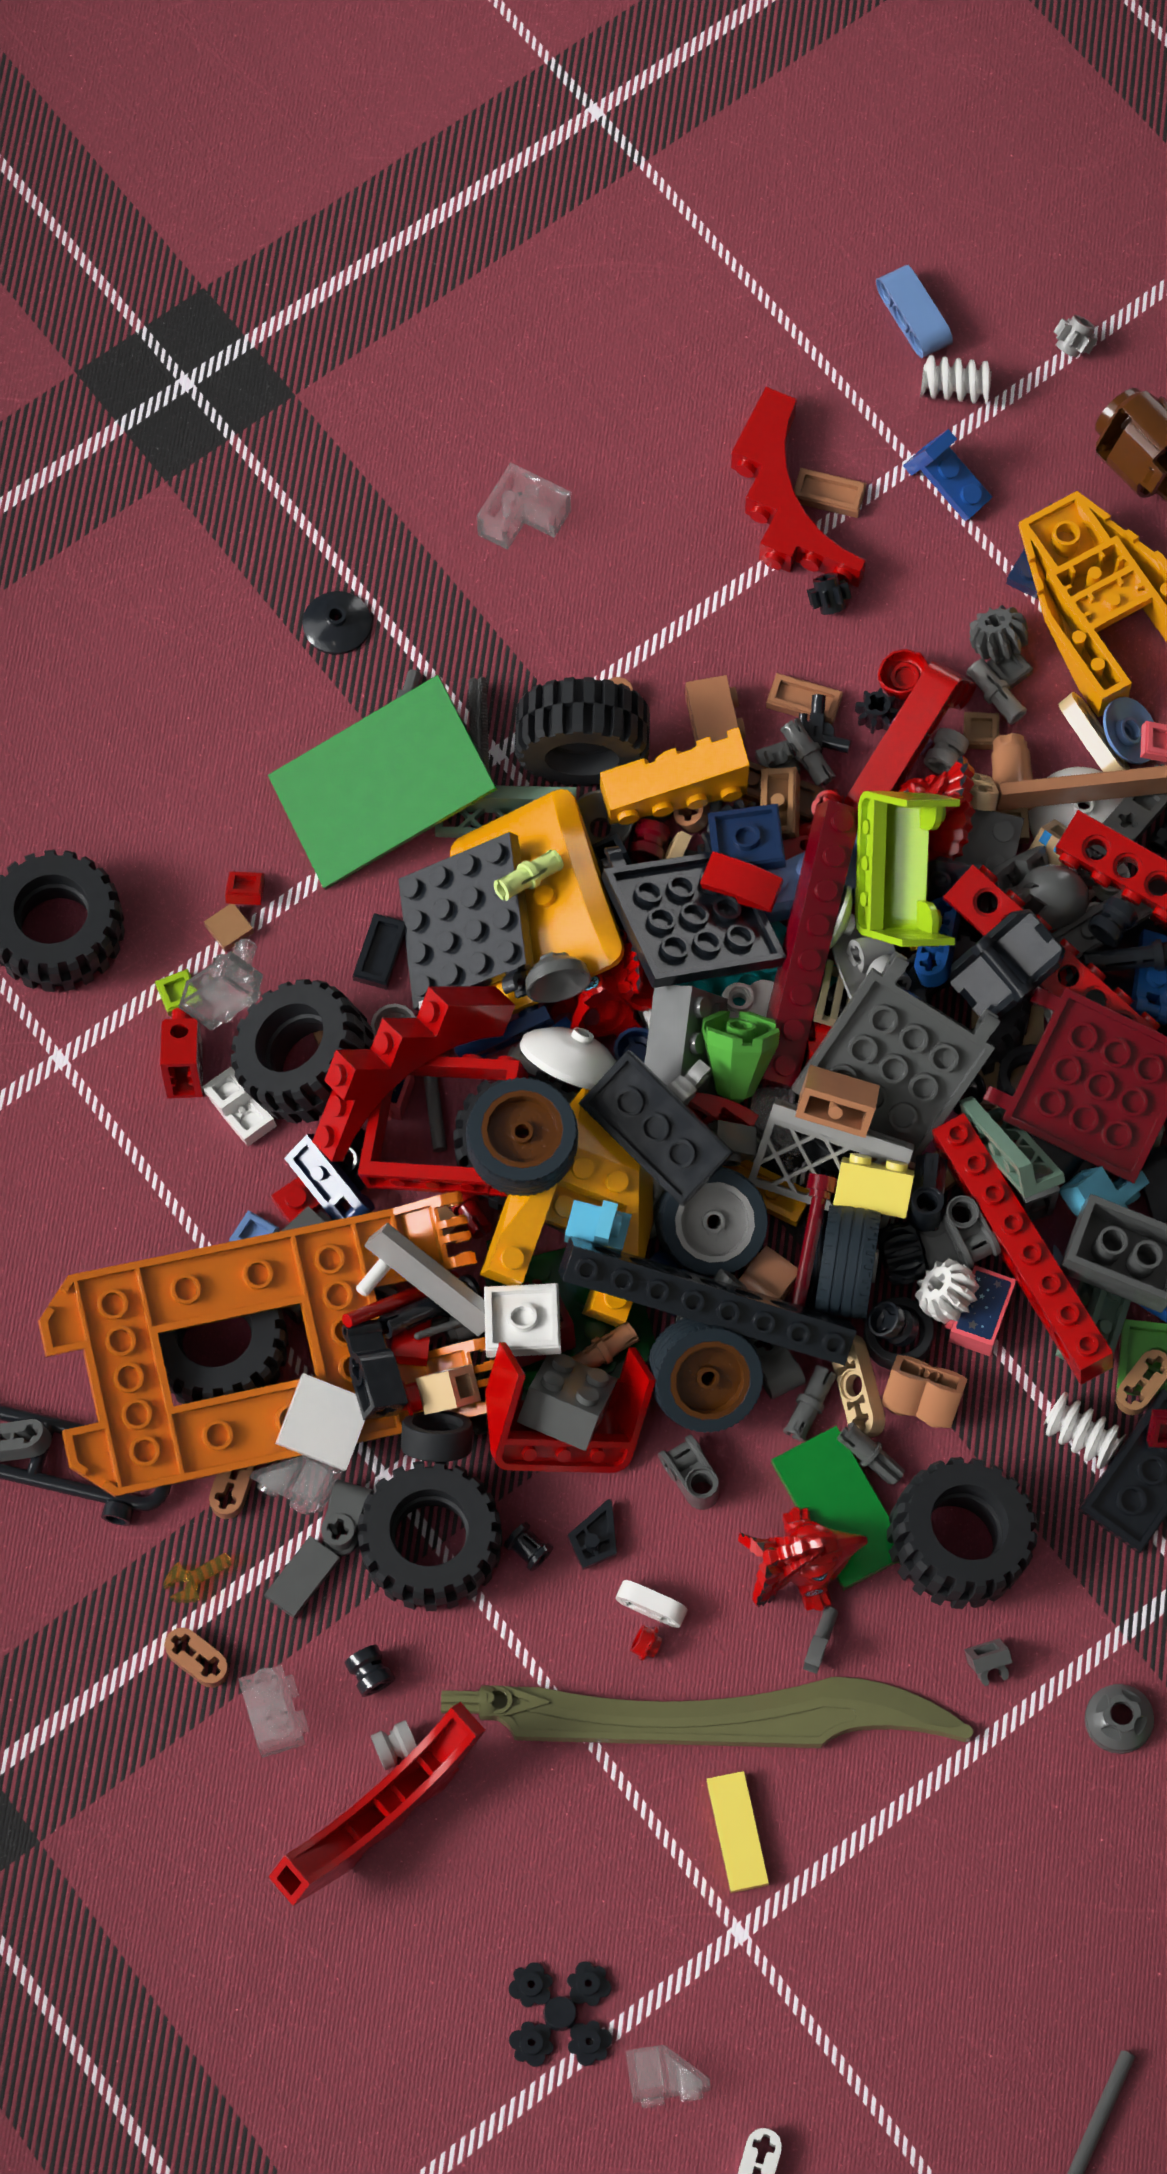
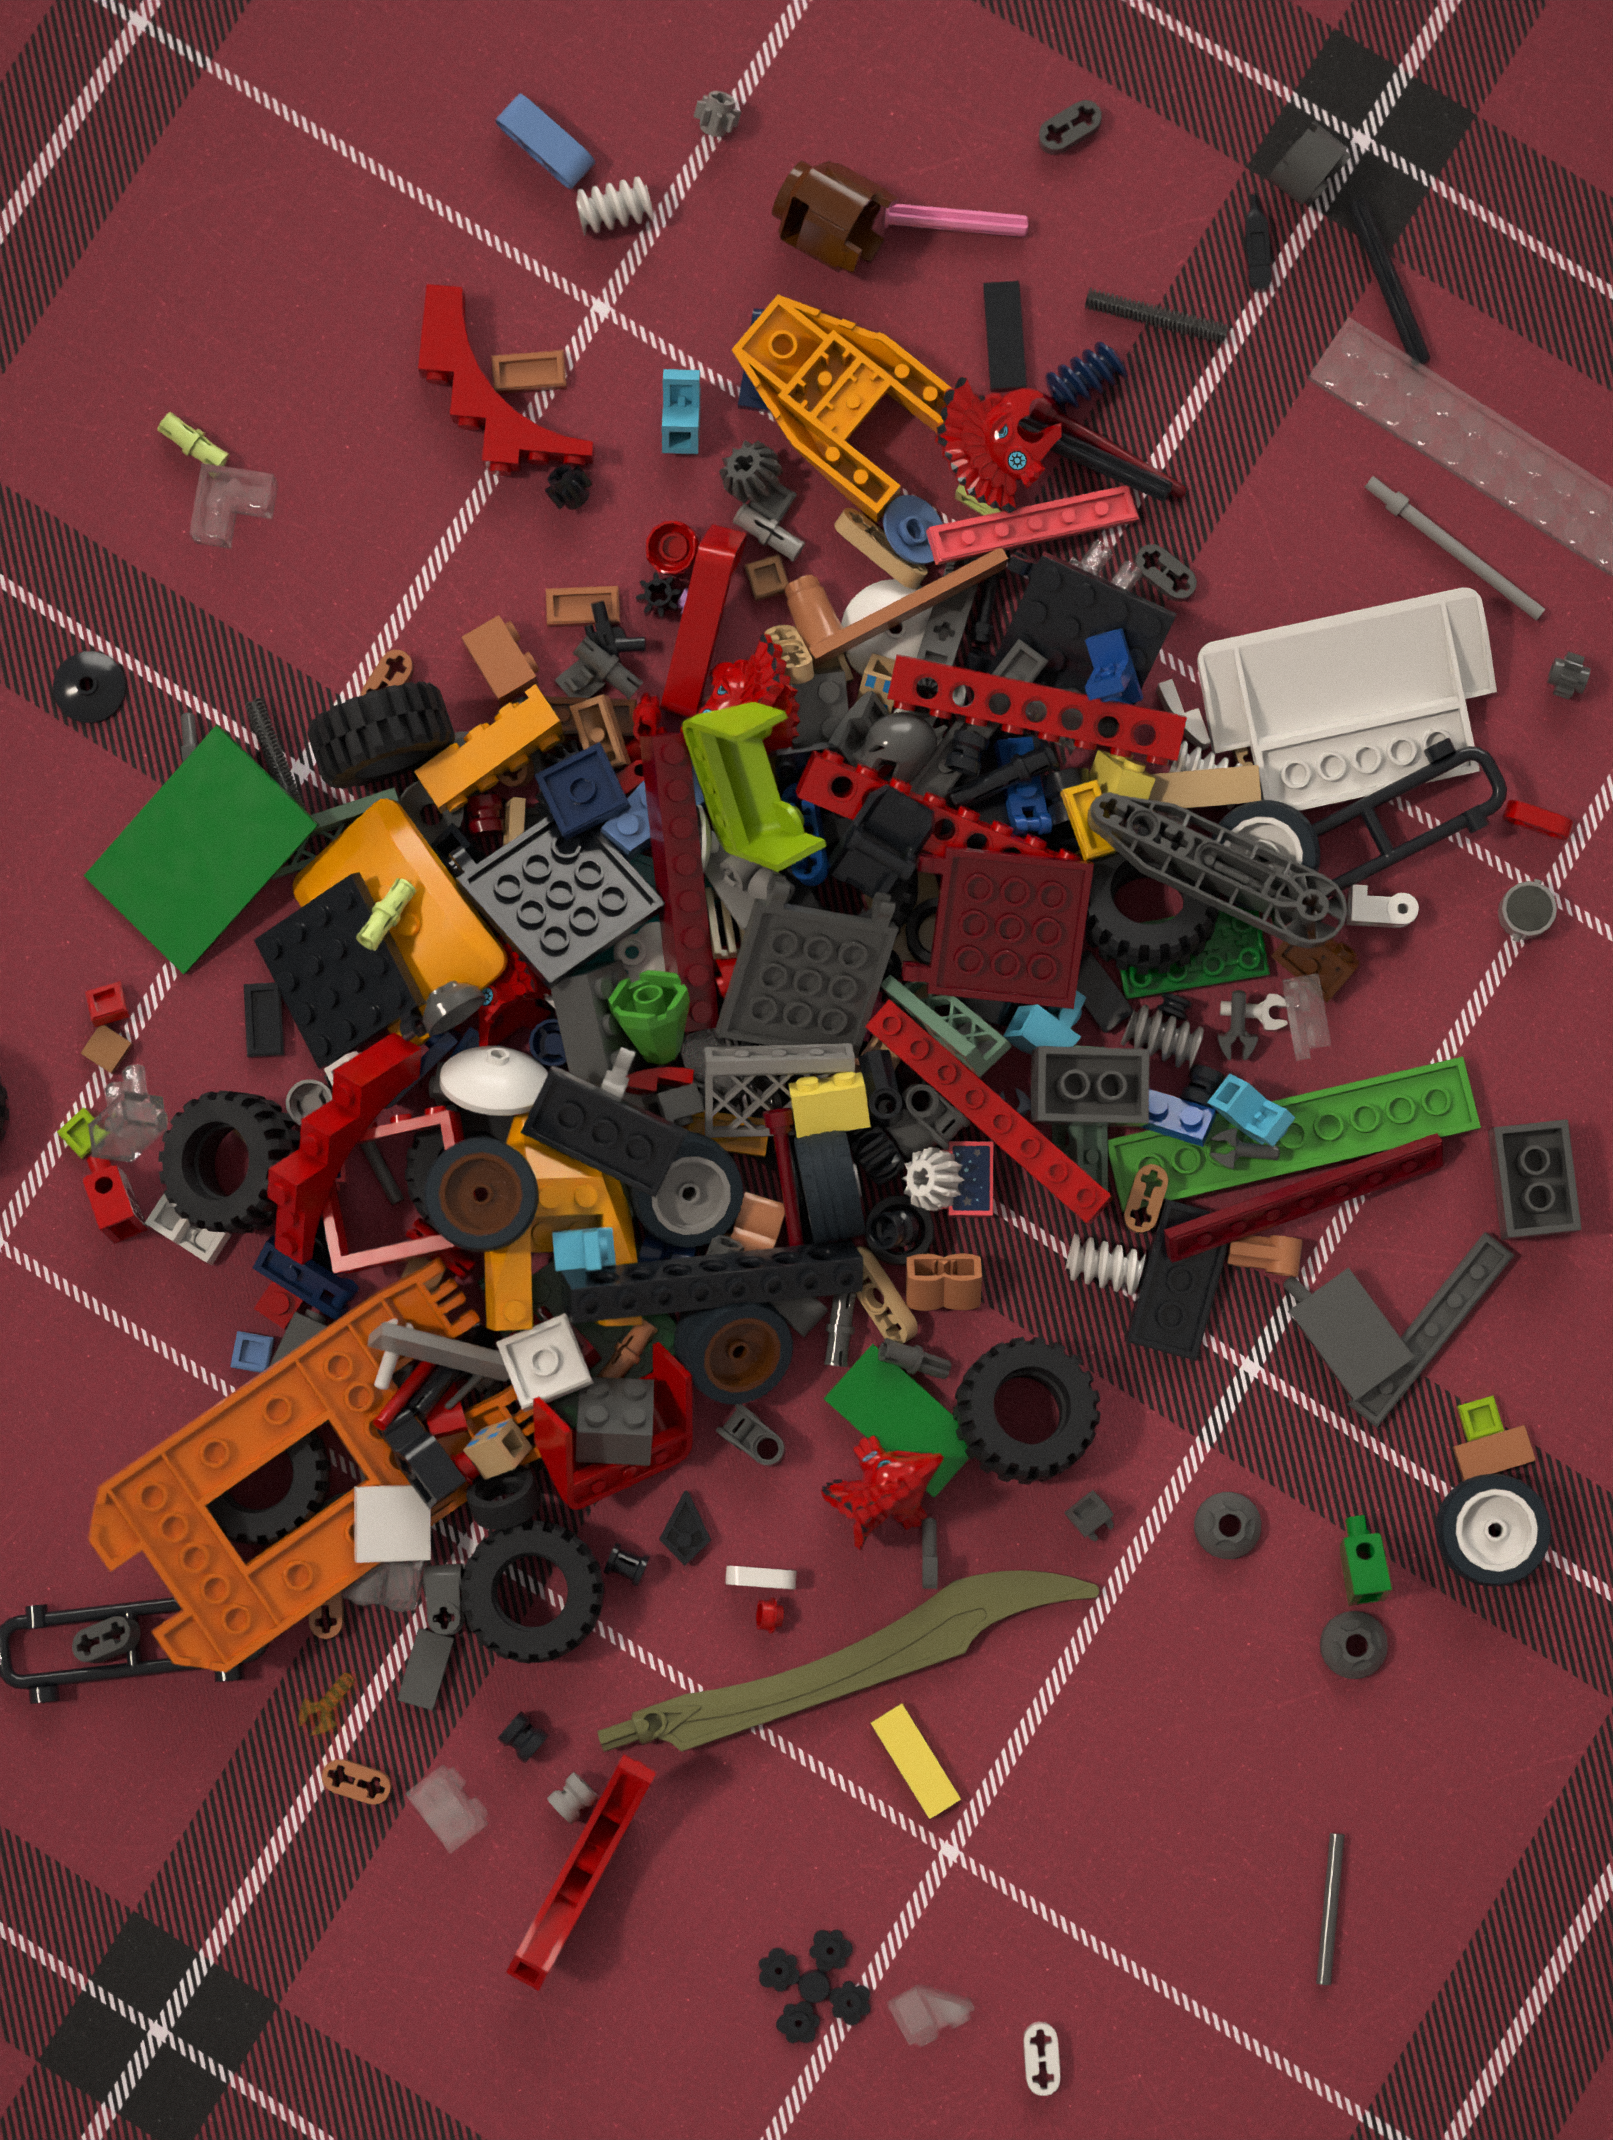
camera: 20 degrees left, 15 degrees up
red slope [700,851,784,913] -> none
nougat brick [795,1065,880,1138] -> none
blue bracket [903,429,992,521] -> none
light grey wheel [924,728,969,775] -> none
none -> yellowish green pin [157,412,230,473]
none -> medium azure brick [662,369,701,454]

